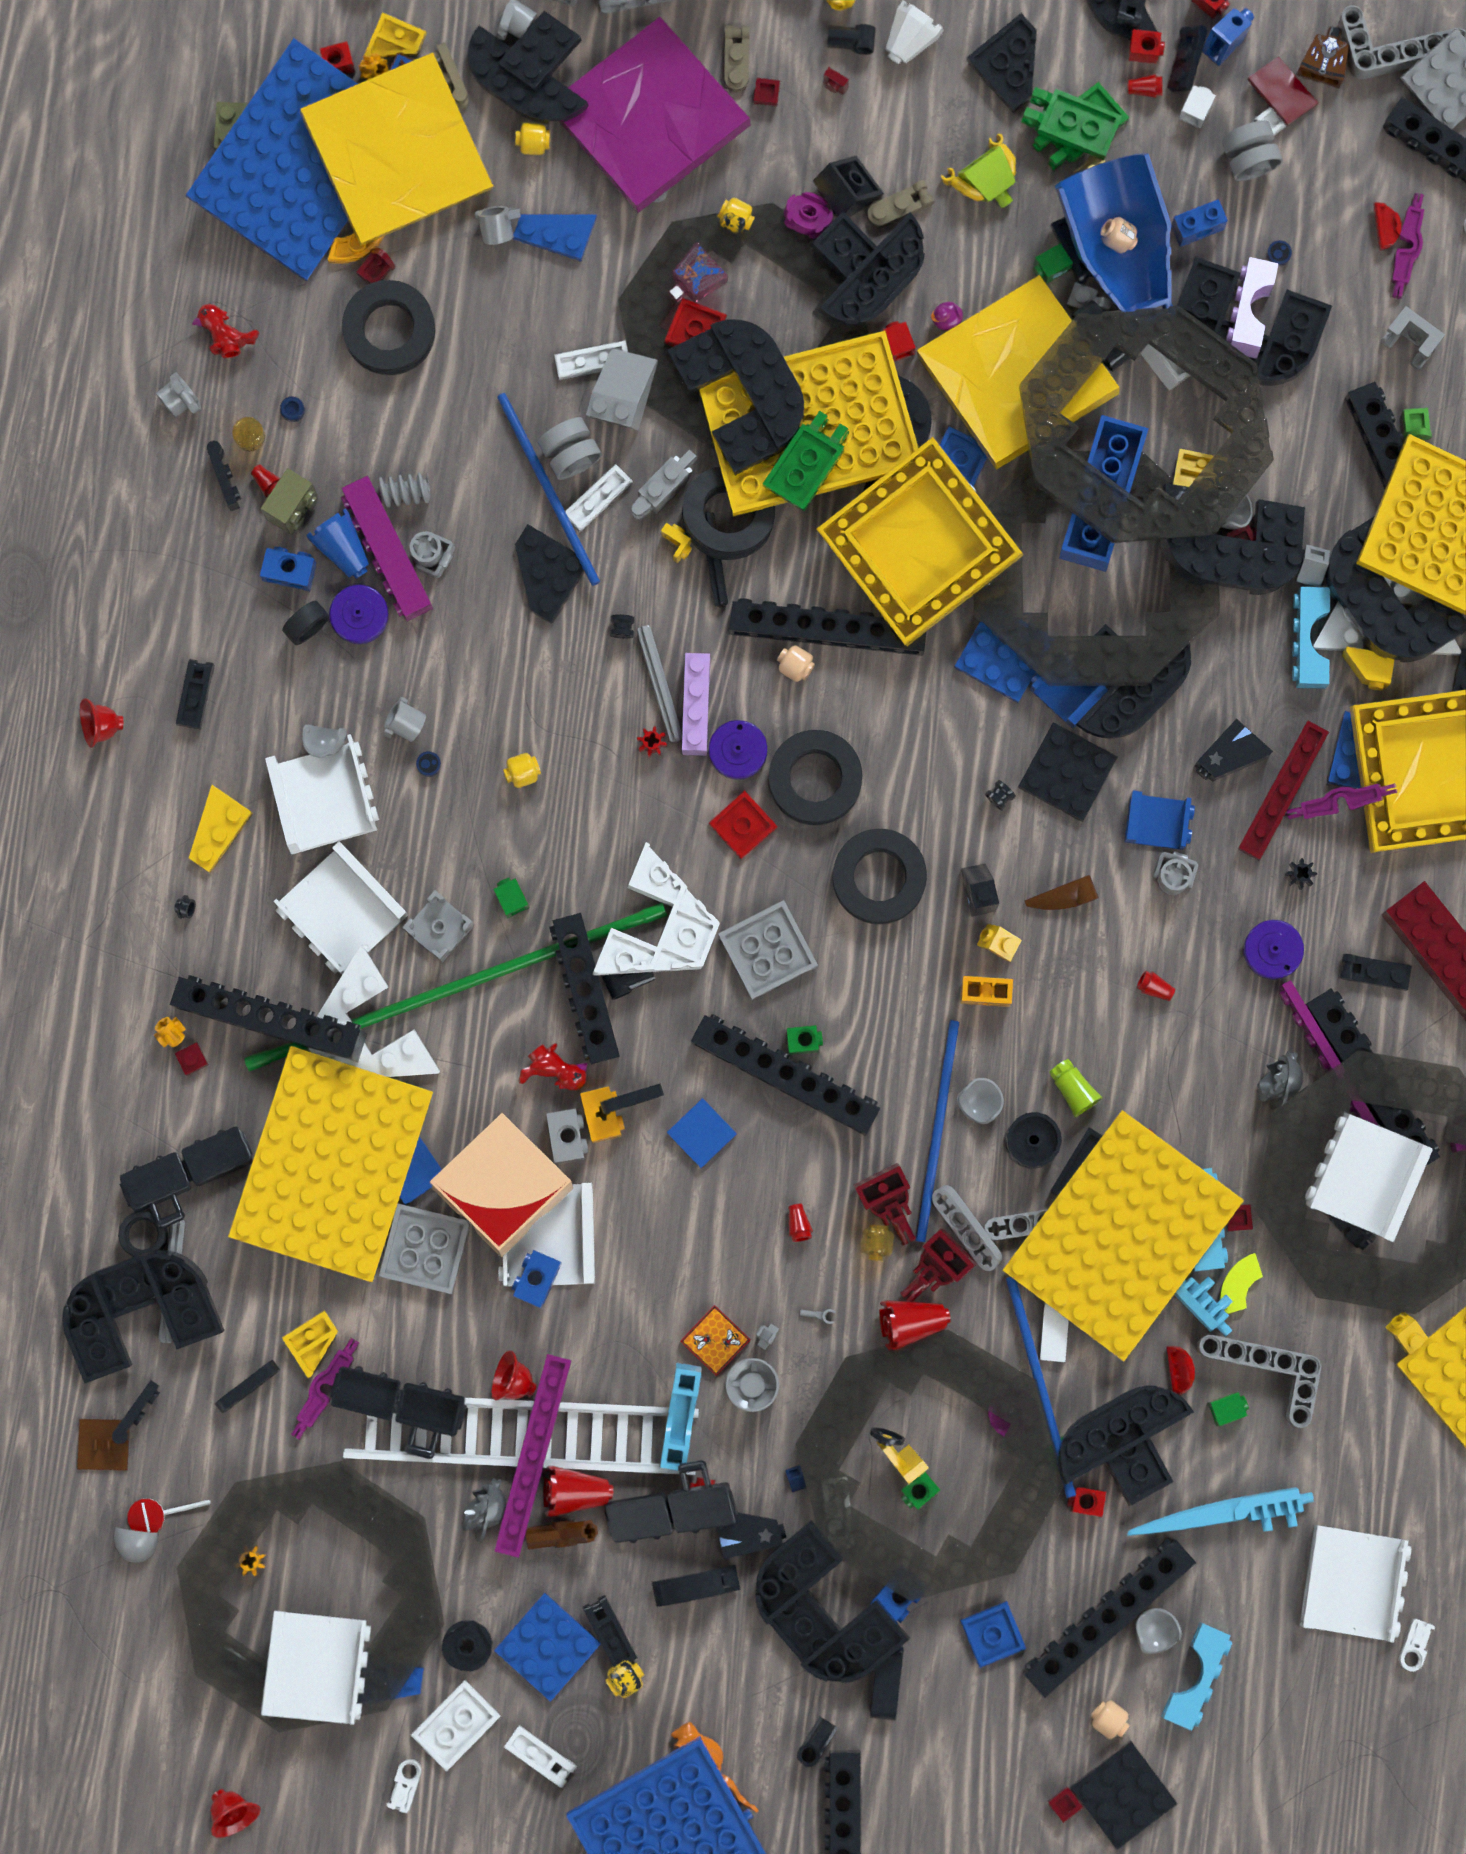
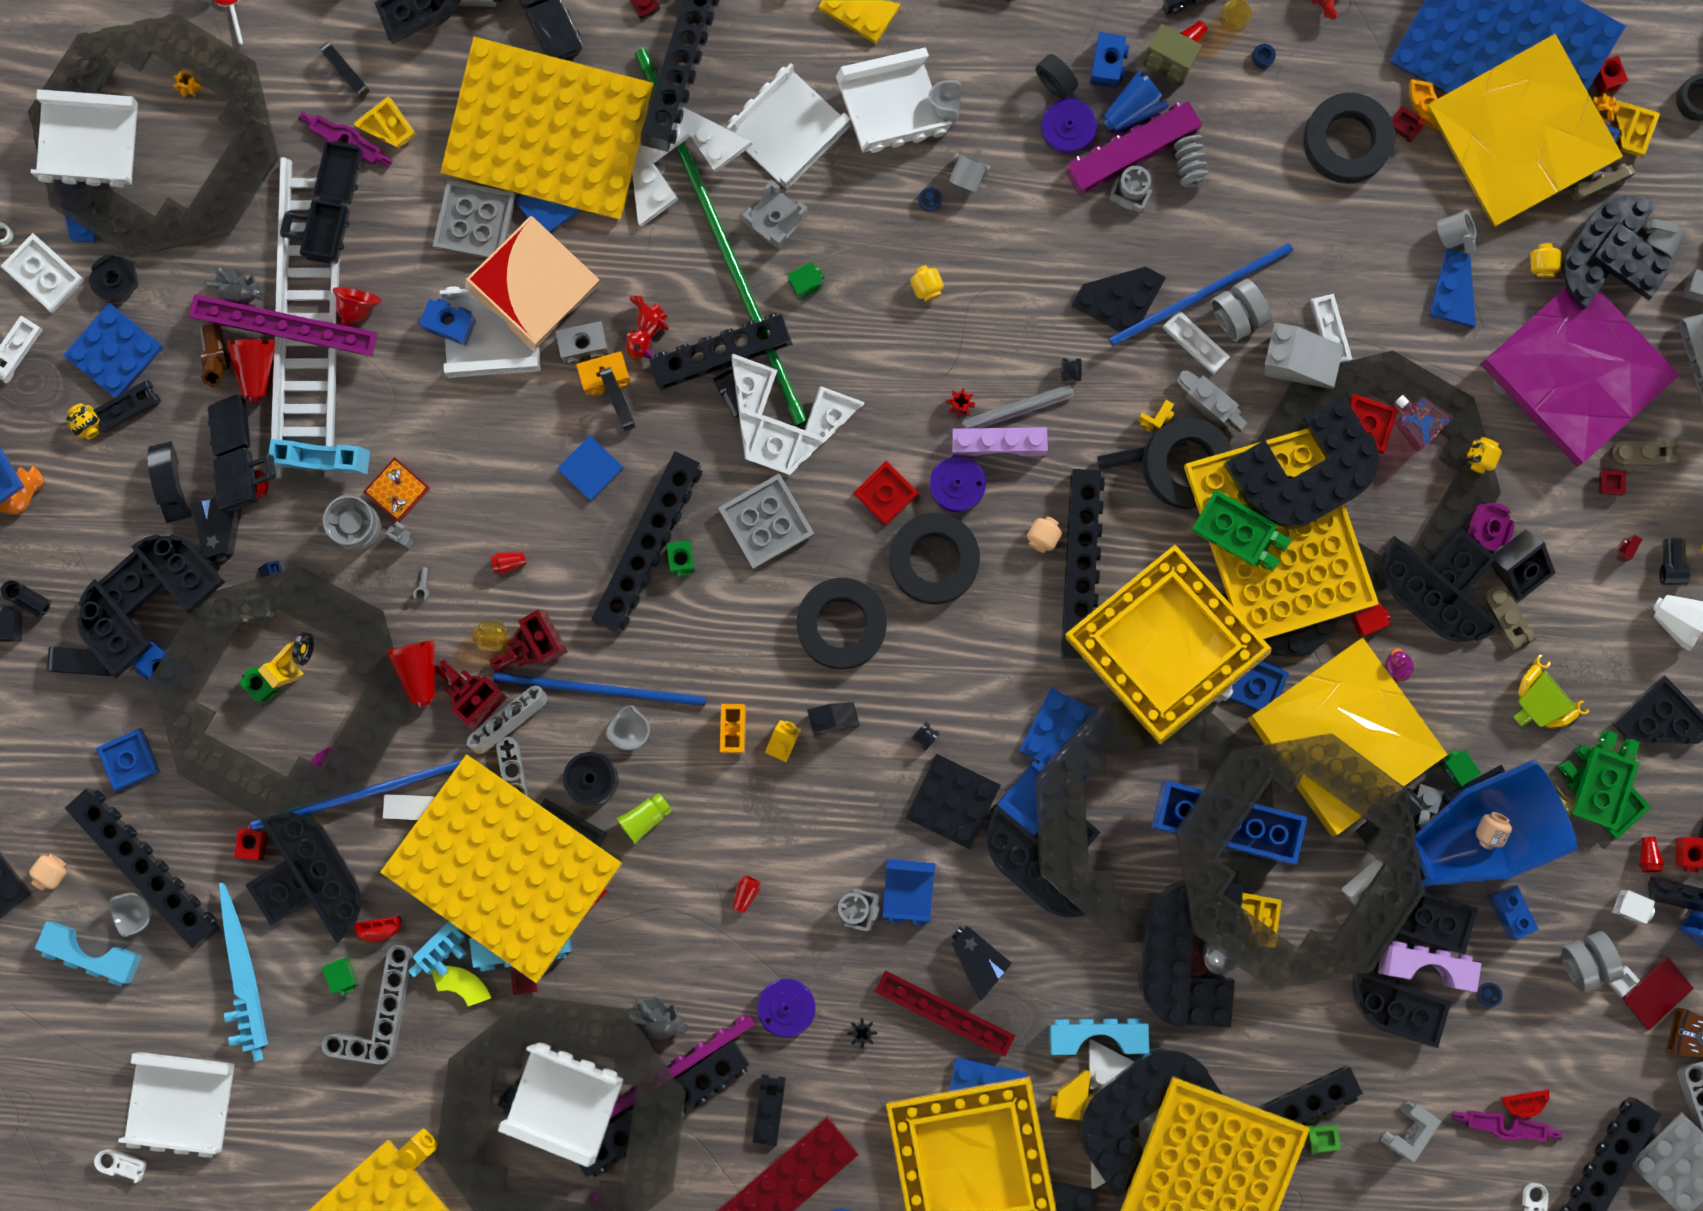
camera: 85 degrees right, 0 degrees up
reddish brown piece [1024,875,1099,910] -> none
magenta piece [1287,783,1398,820] -> none
light grey brick [1296,544,1330,587] -> none

